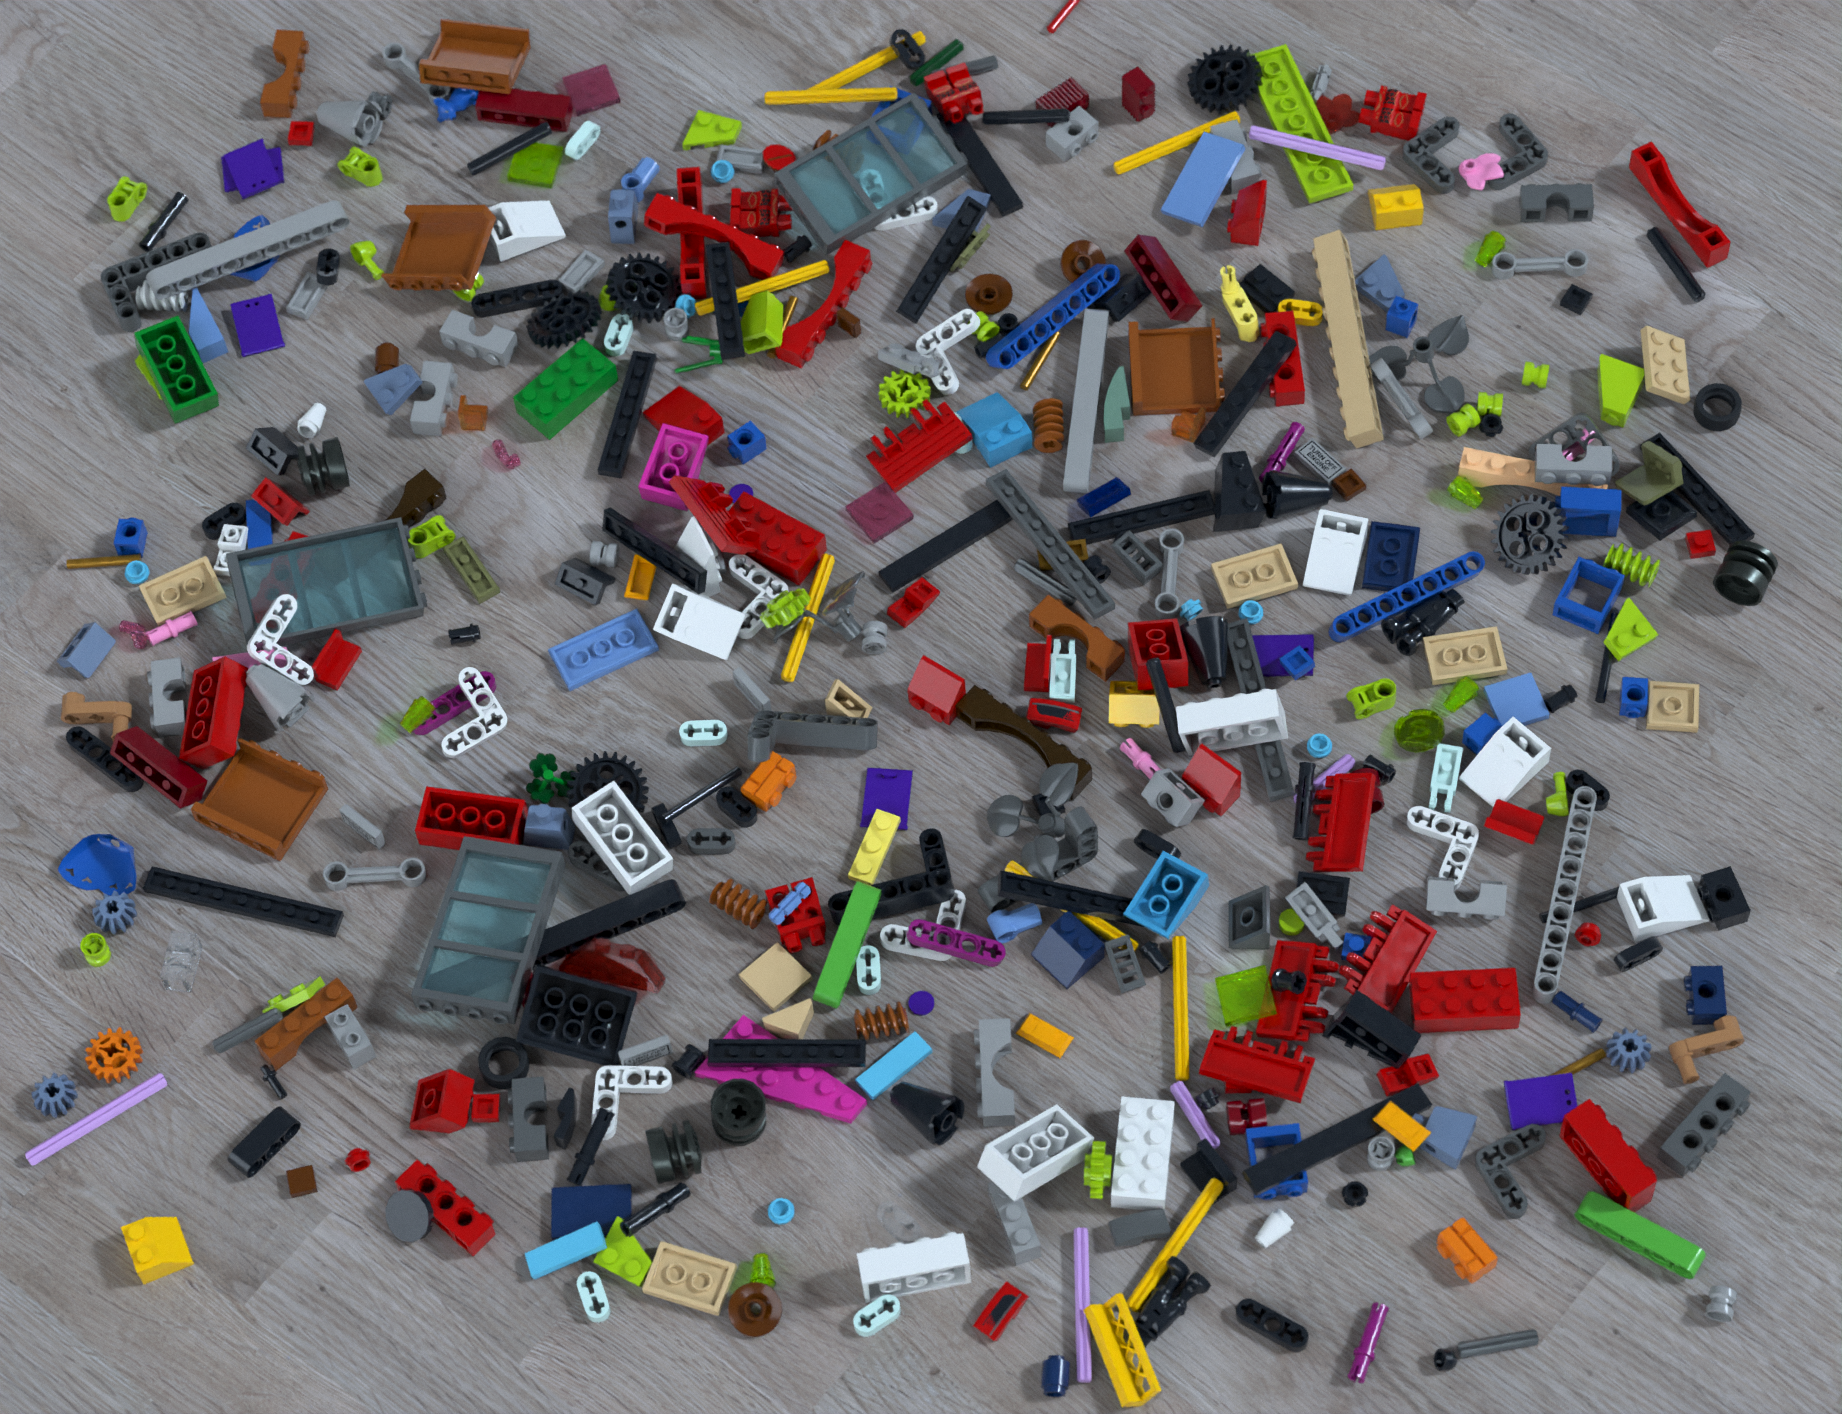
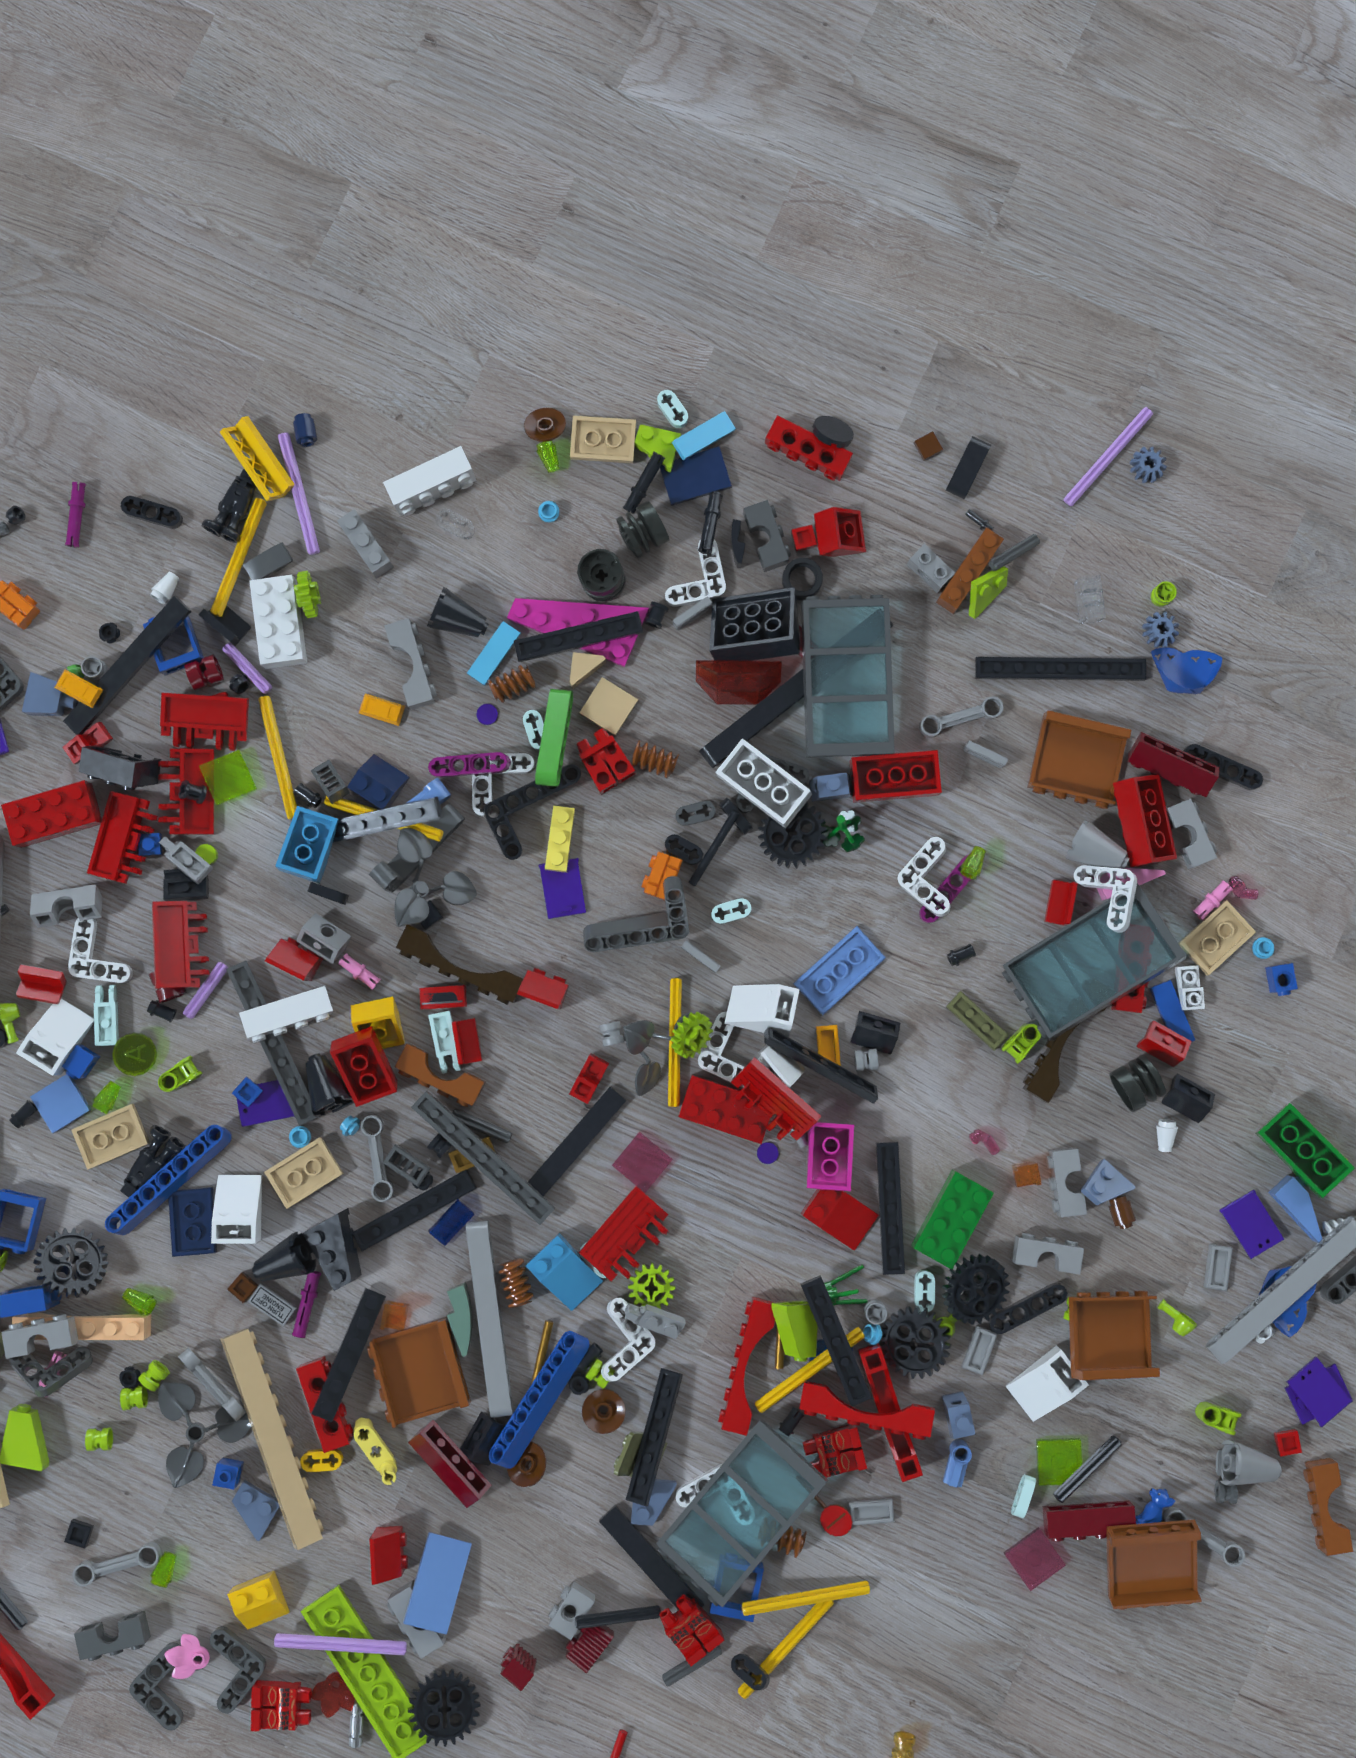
camera: 160 degrees right, 25 degrees up
sand blue panel [57,622,116,678] -> none
medium nougat beam [61,692,132,741] -> none
pearl gold bar [67,554,141,569] -> none
orange gear [85,1027,143,1084] -> none
yellow slope [121,1217,194,1285] -> none
black beam [202,503,246,540] -> none
black beam [316,248,340,286] -> none
red plate [345,1148,371,1172] -> none
lime wing [682,110,742,150] -> none
medium azure plate [711,160,734,183] -> none
blue brick [727,420,767,465] -> none
medium blue axle [769,882,811,925] -> none
tan slope [825,679,873,718] -> none
reddish brown tile [837,307,861,338] -> none
light aqua beam [854,1294,901,1337] -> none
dark green axle [909,39,964,87] -> none
red slope [973,1281,1029,1341] -> none
white brick [977,1104,1094,1201] -> none
yellow axle [1113,111,1240,175] -> none
black axle [1146,657,1185,753] -> none
dark grey slope [1229,885,1270,950] -> none
black plate [1238,264,1295,313] -> none
black pin [1292,762,1316,840] -> none
medium azure plate [1307,733,1332,758] -> none

